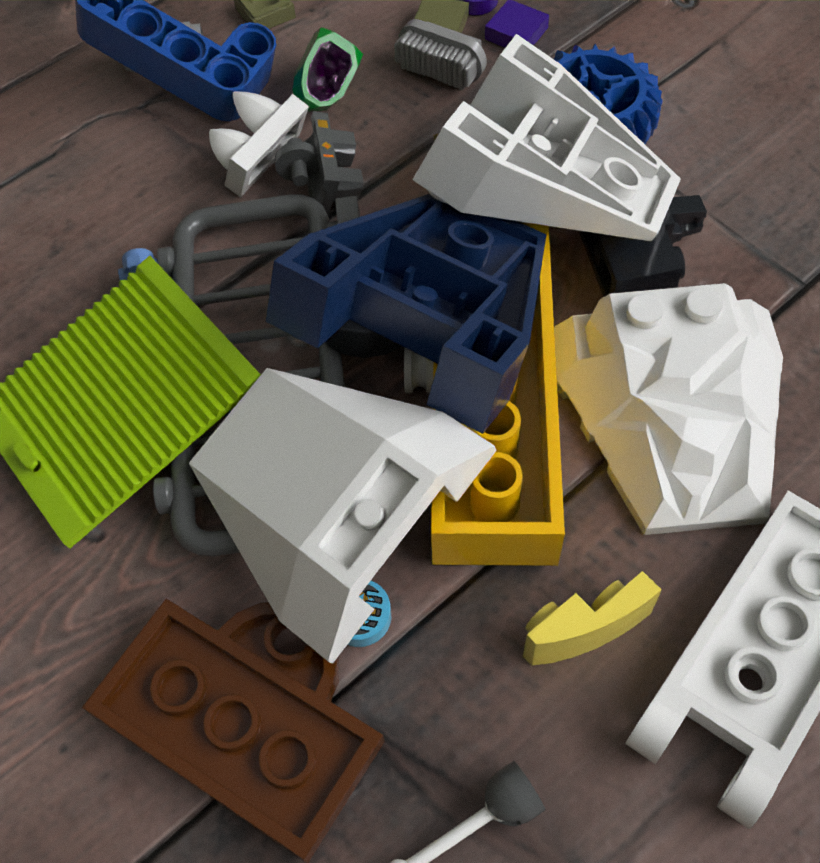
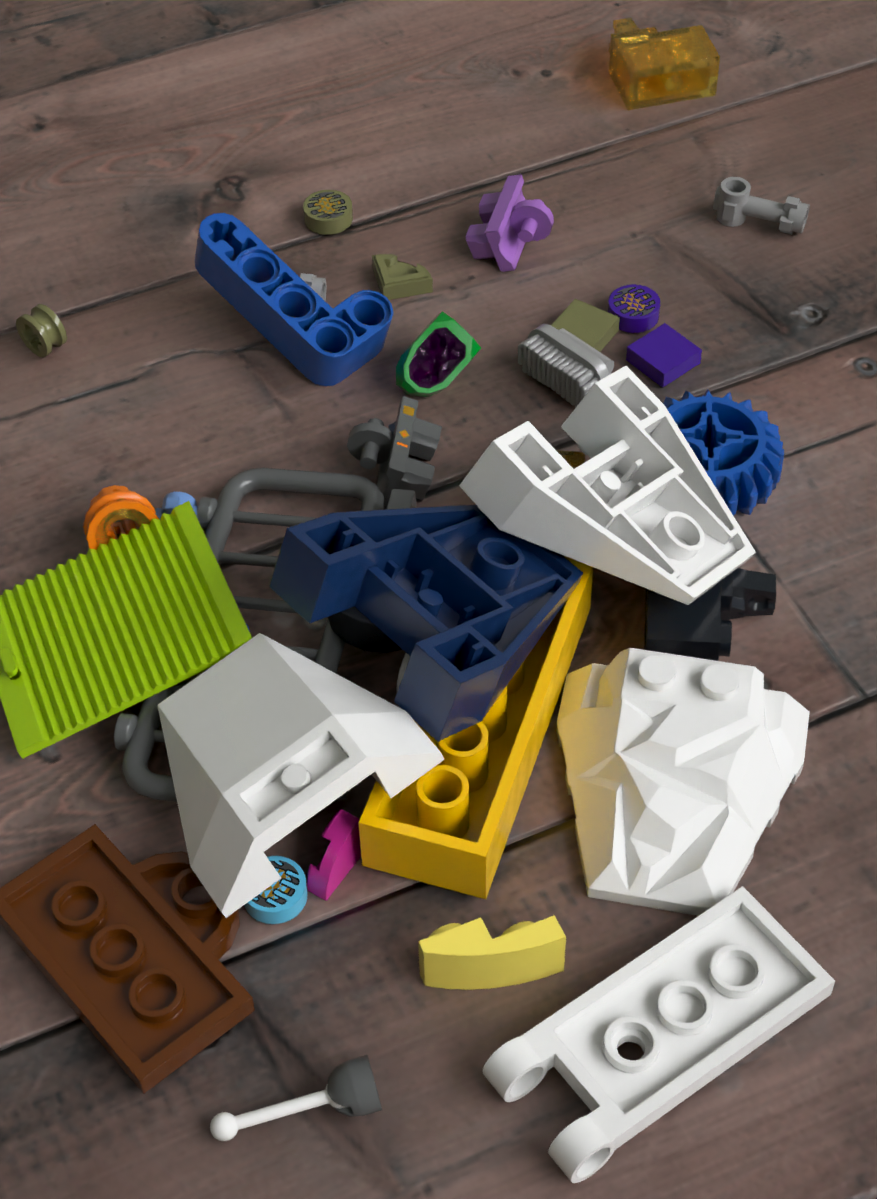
camera: 15 degrees right, 10 degrees down
white tile [209,91,309,198] -> none
none -> orange piece [83,485,159,550]
none -> dark pink tile [307,809,361,901]

